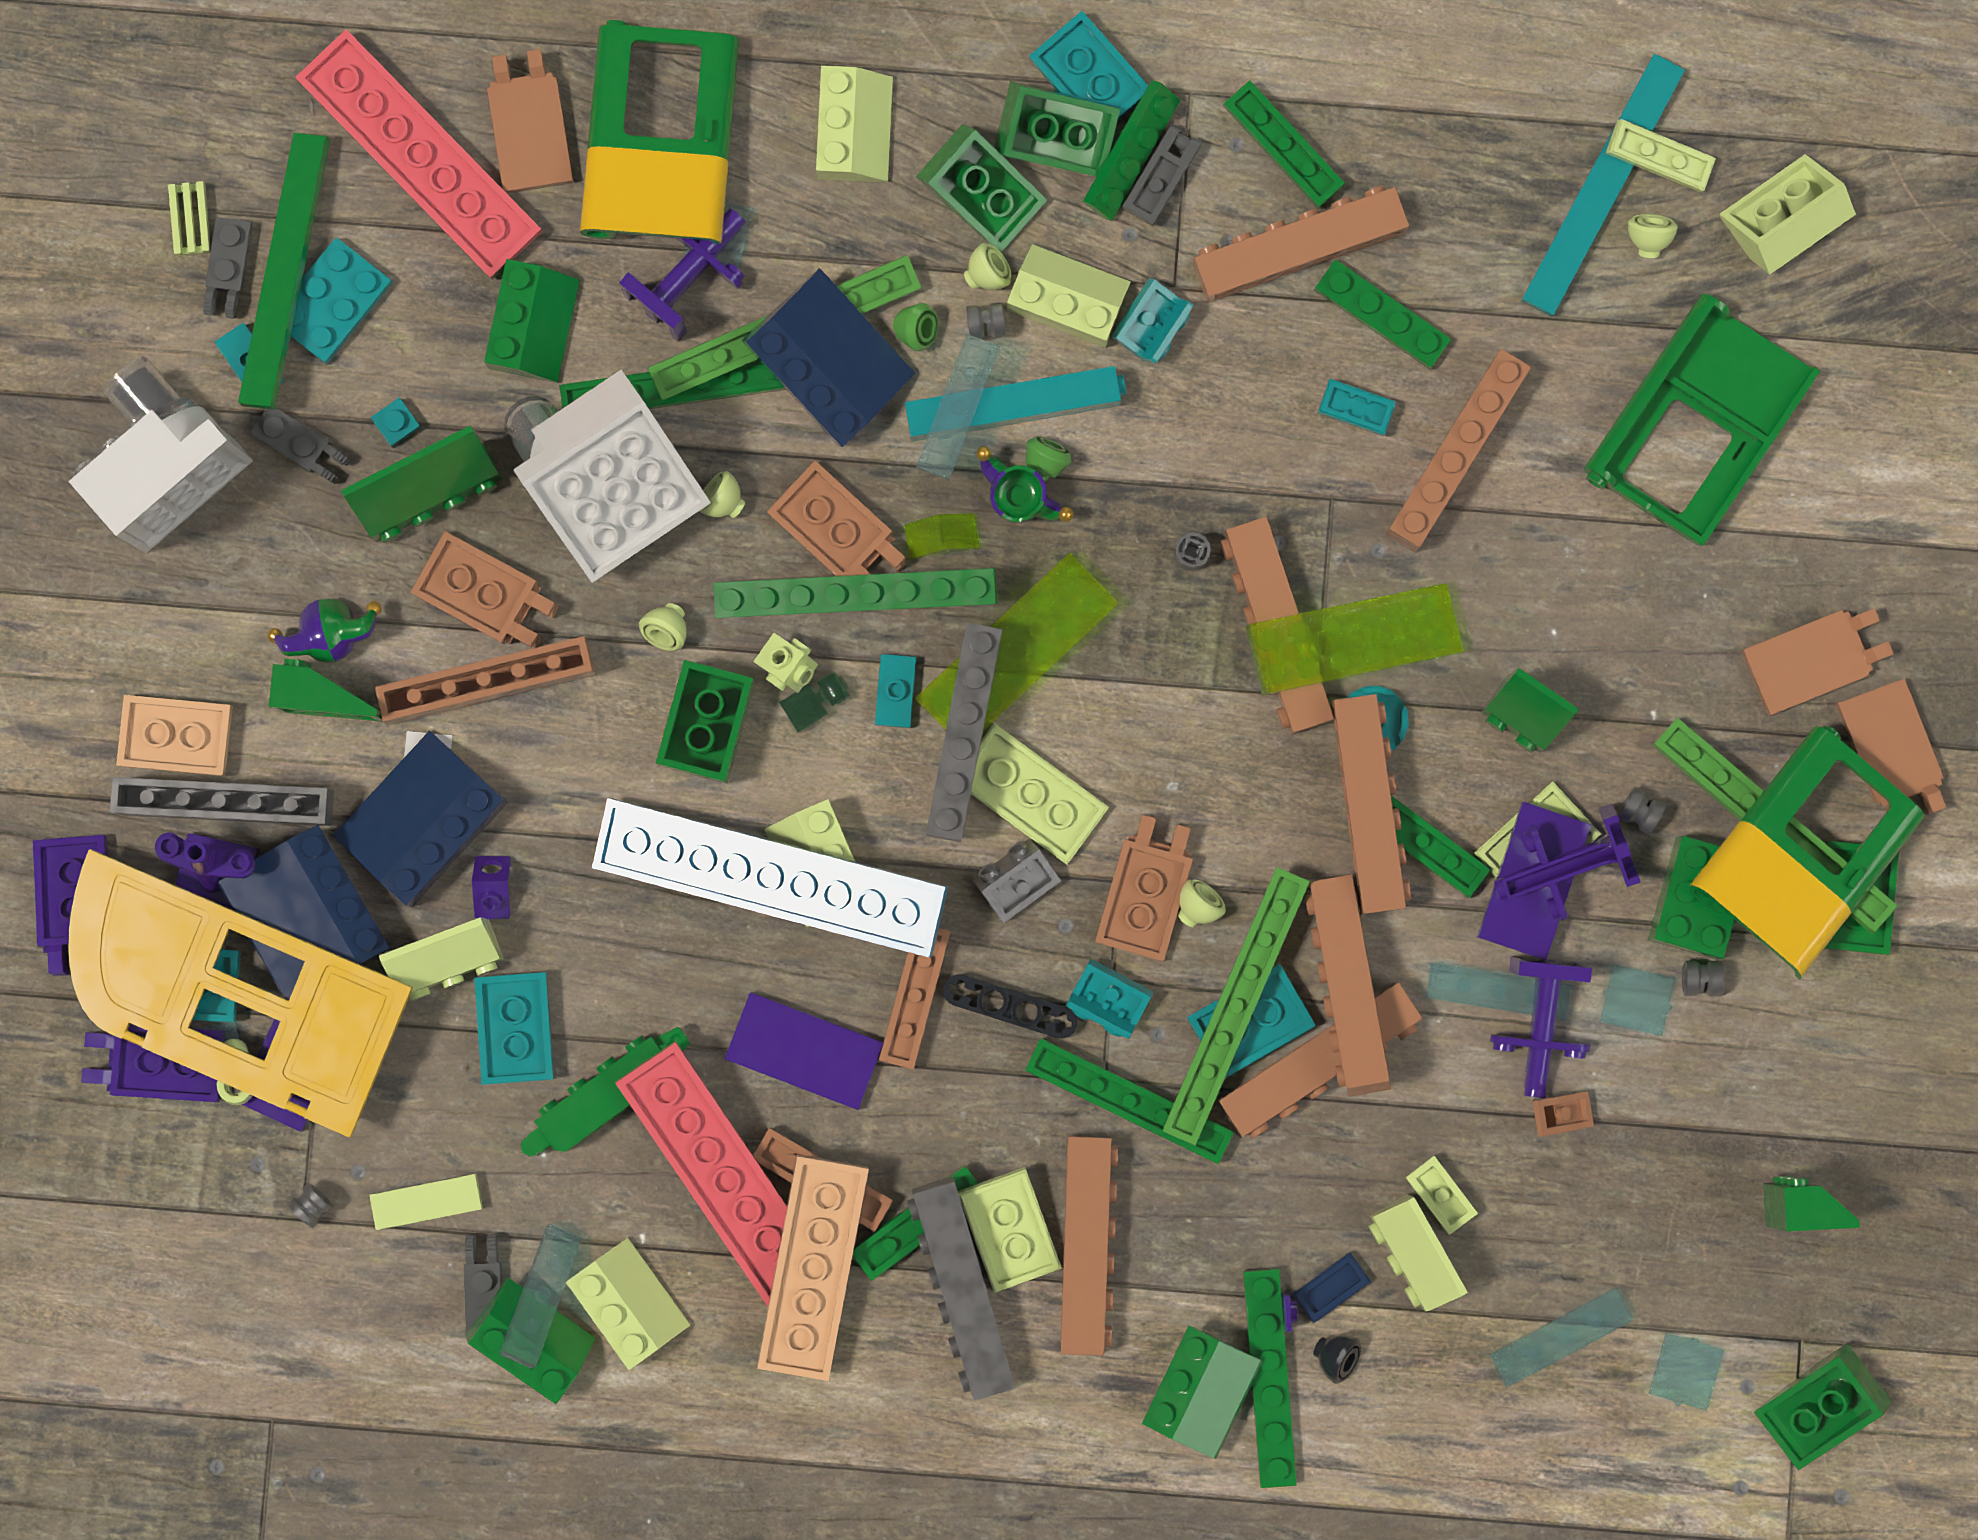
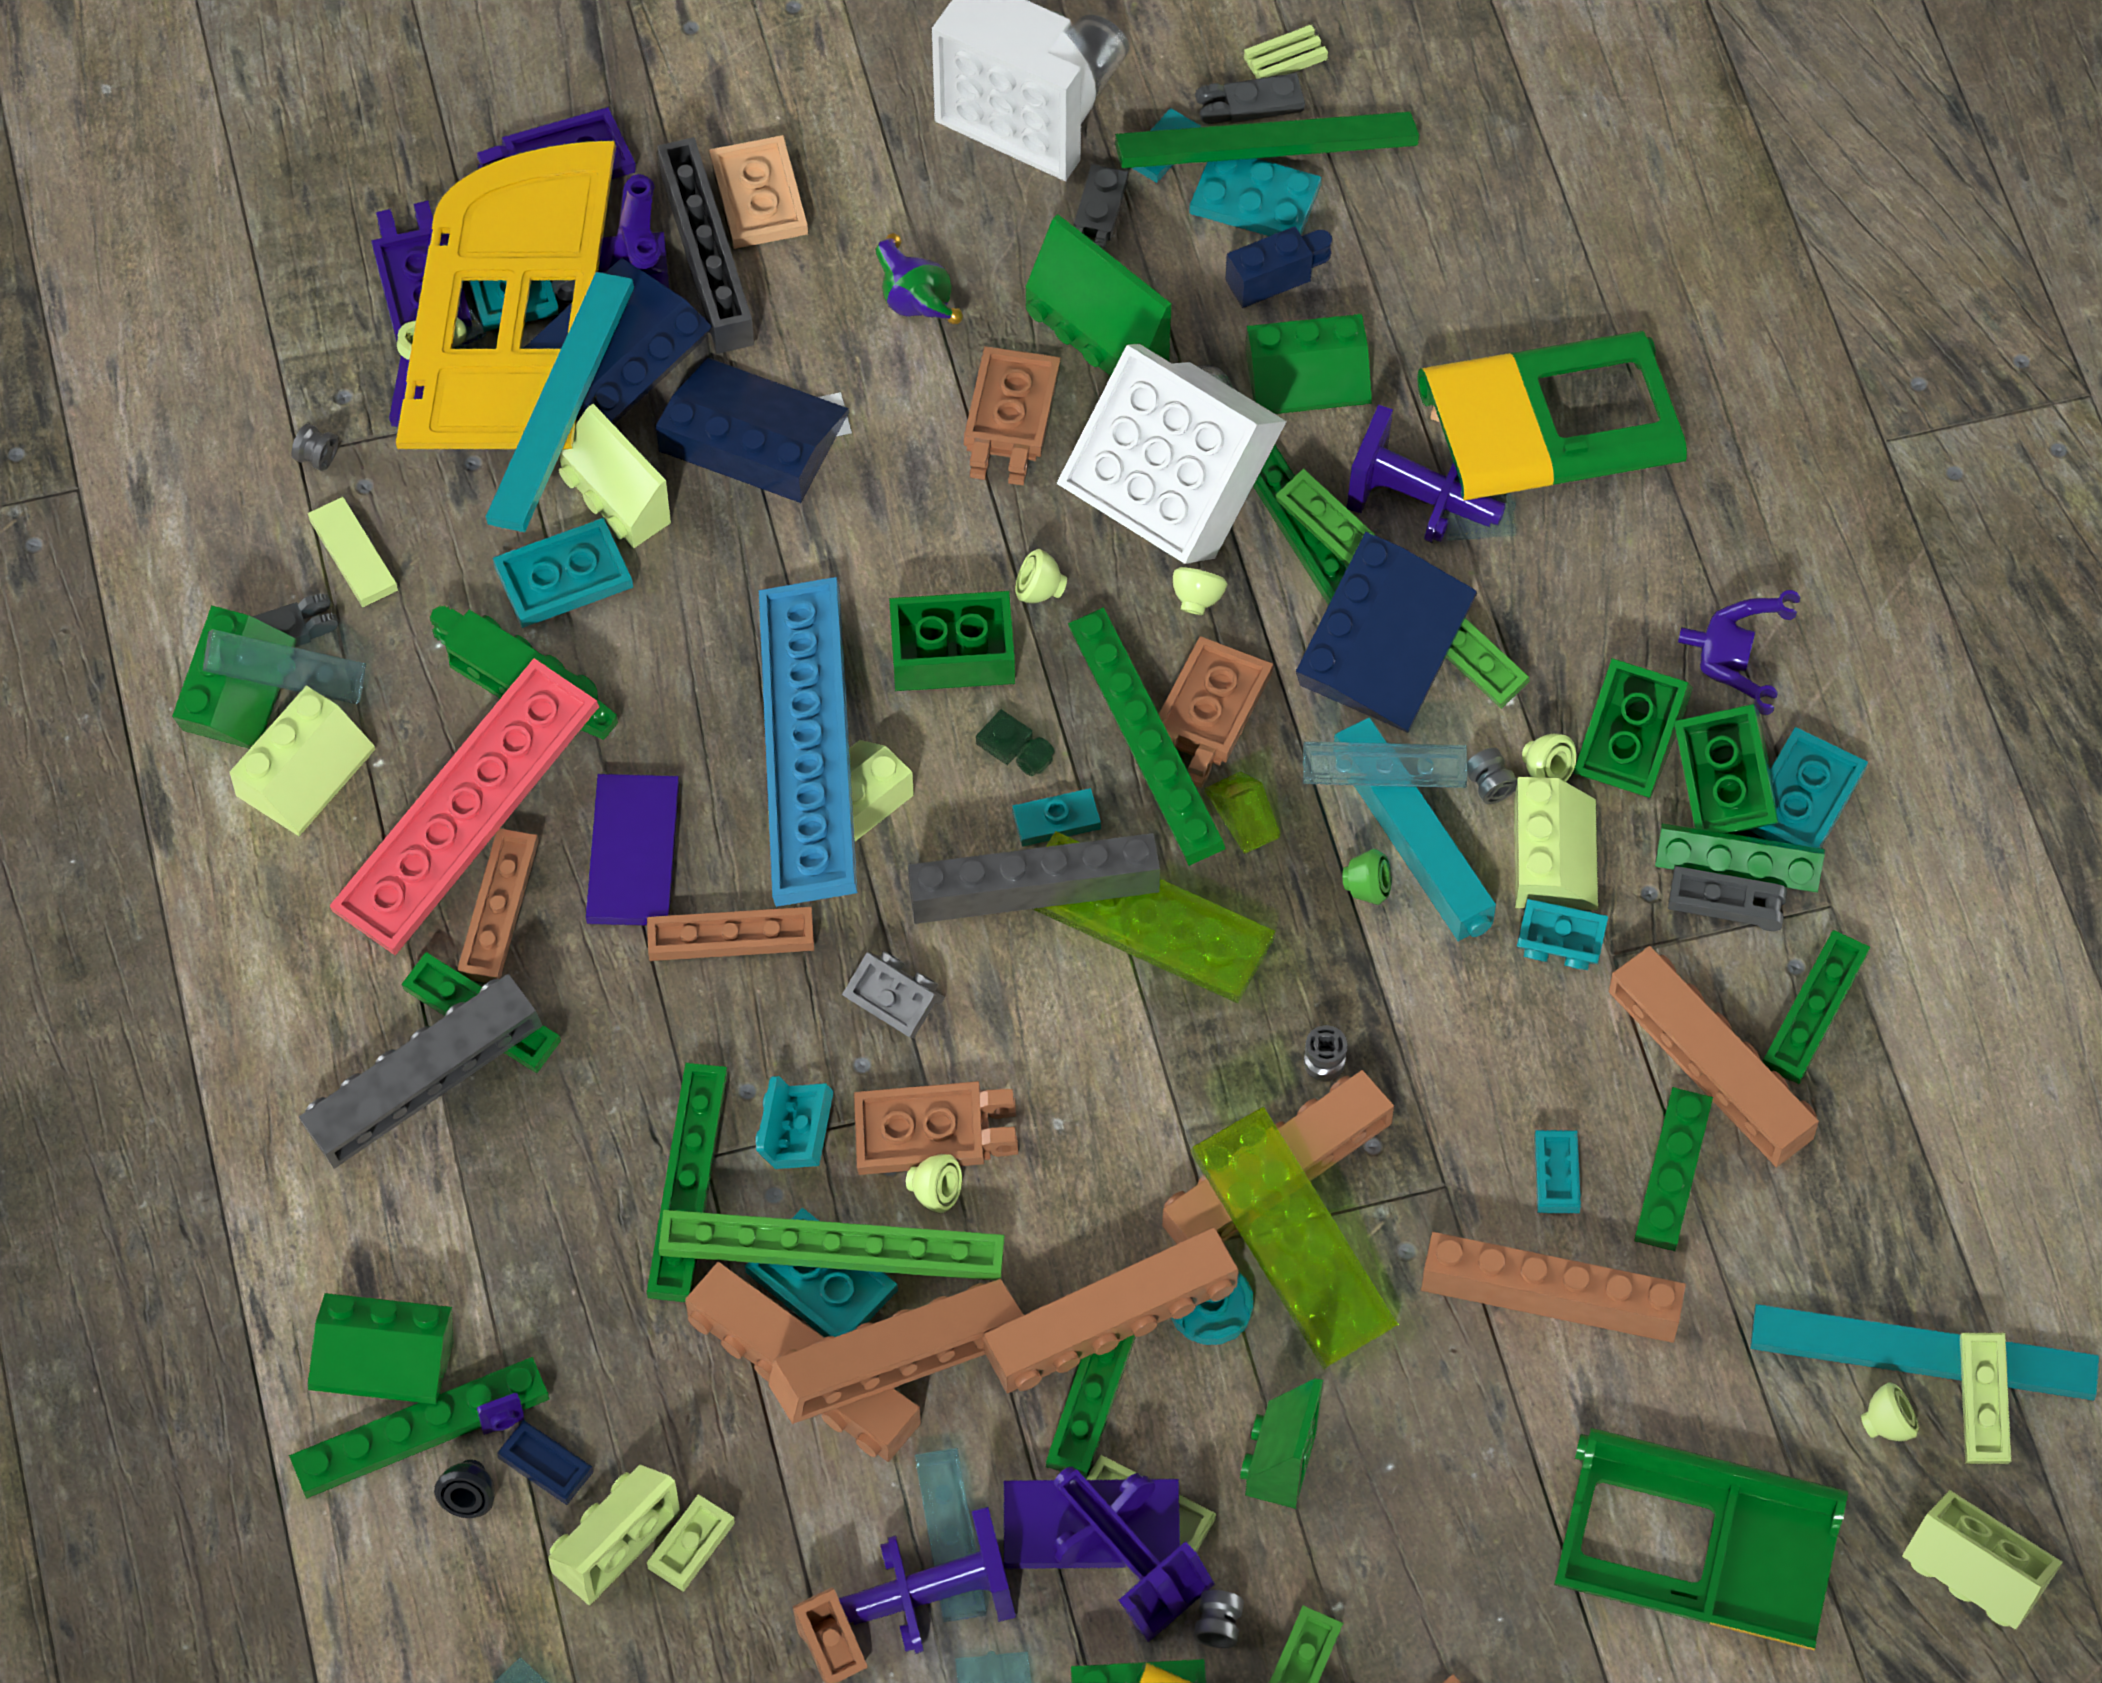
camera: 70 degrees right, 25 degrees down
green slope [268,659,383,722] -> none
coral plate [295,29,543,280] -> none
teal plate [370,397,421,448] -> none
nougat brick [375,636,596,725] -> none
dark purple bracket [472,856,511,919] -> none
nougat tile [487,49,574,194] -> none
yellowish green brick [753,633,818,693] -> none
light nougat plate [757,1154,869,1381] -> none
yellowish green slope [816,65,893,183] -> none
bright green cone [893,303,939,351] -> none
black beam [943,974,1077,1039] -> none
yellowish green tile [958,1167,1062,1293] -> none
yellowish green tile [971,723,1109,865] -> none
green piece [976,446,1074,523] -> none
nougat brick [1060,1136,1118,1356] -> none
none -> teal tile [485,272,634,532]
none -> dark blue brick [1225,226,1332,309]
none -> dark purple piece [1678,590,1800,715]

